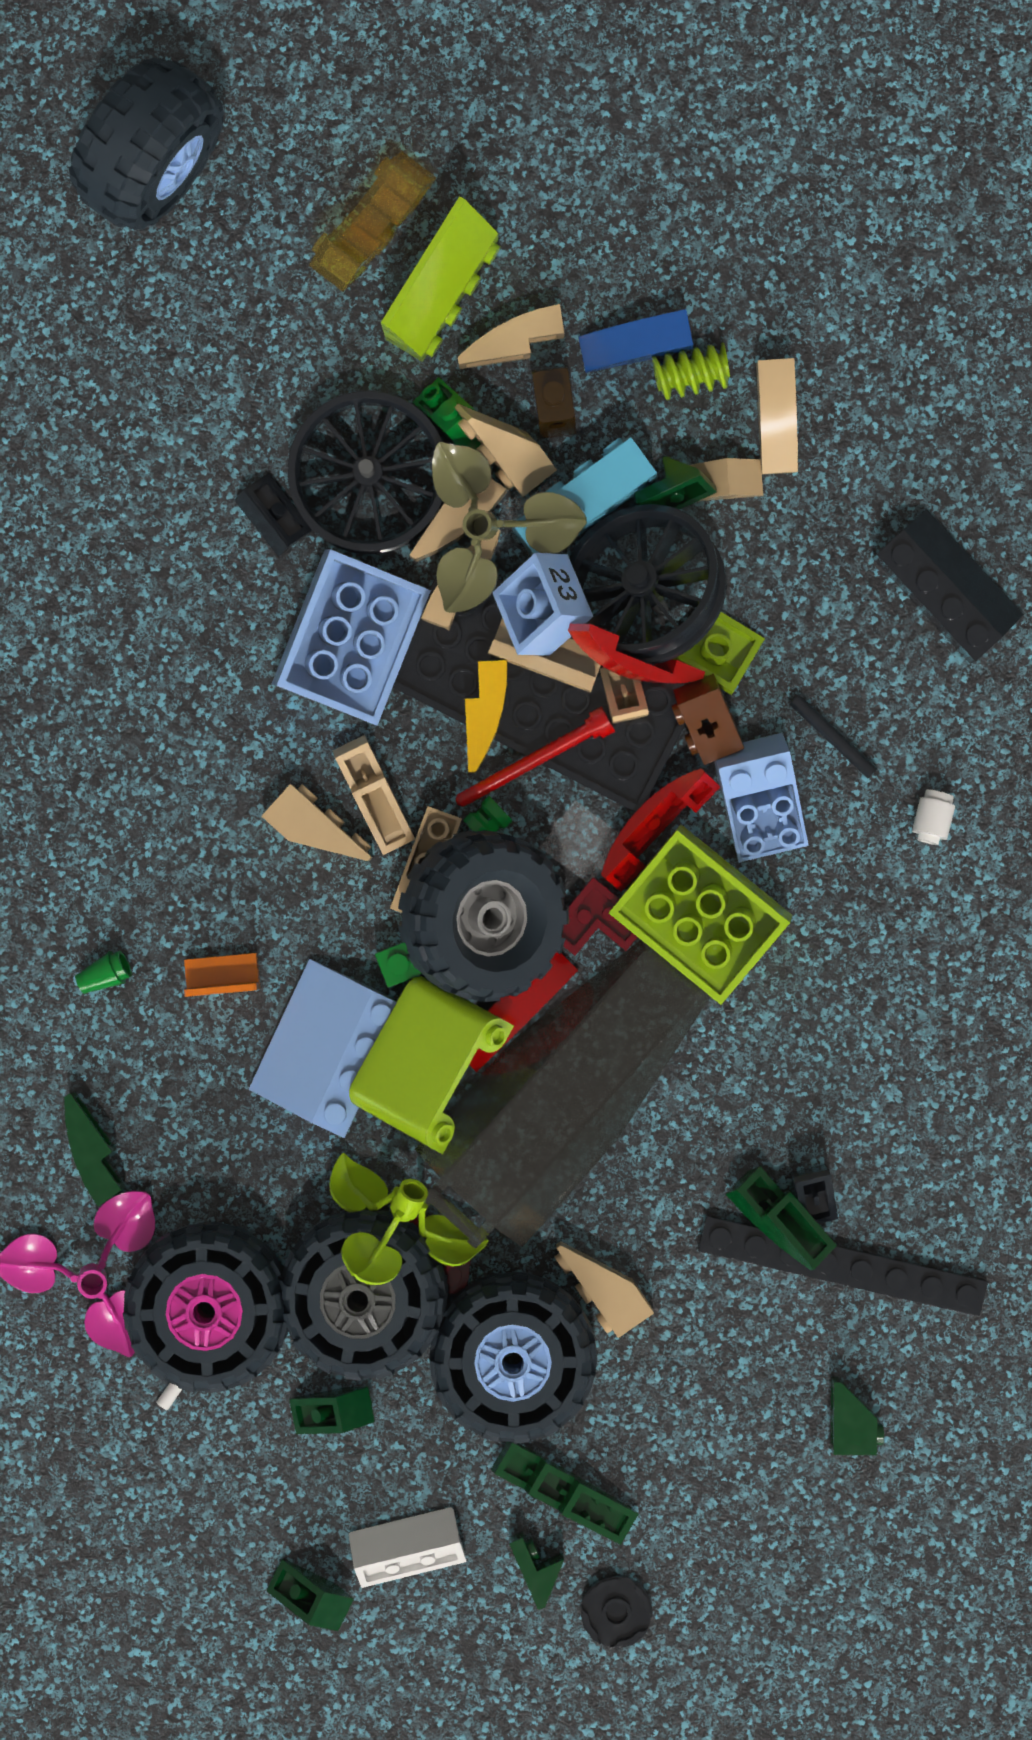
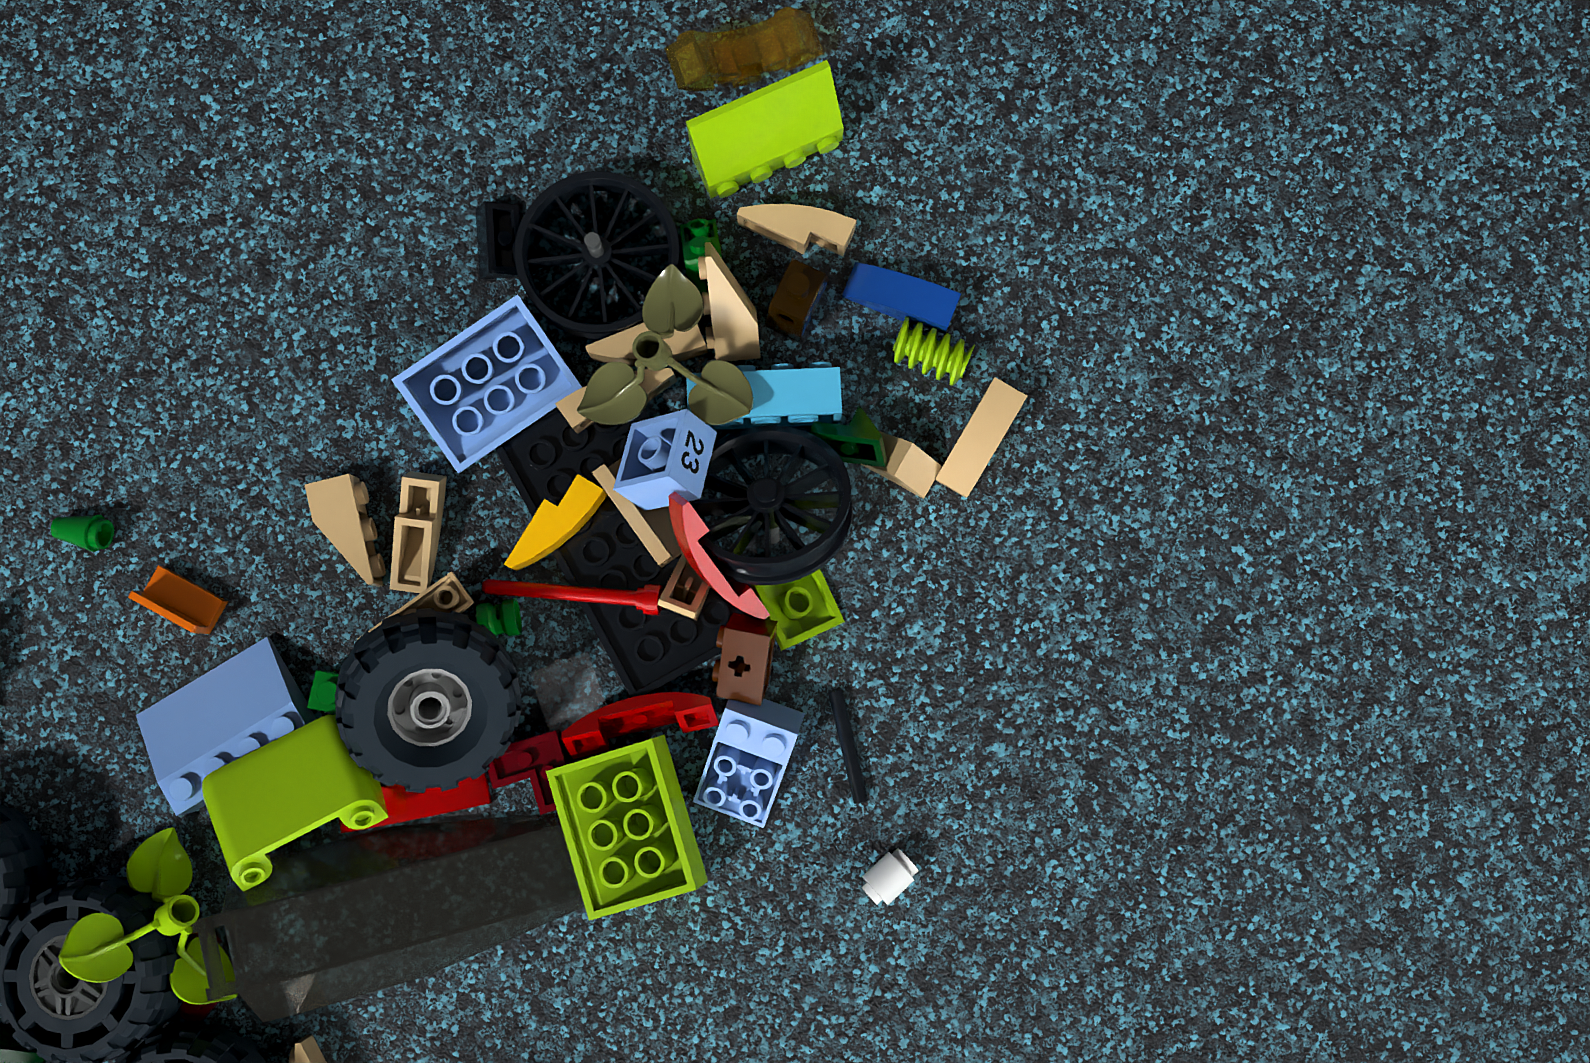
camera: 35 degrees right, 5 degrees down
black slope [873,509,1024,664] -> none

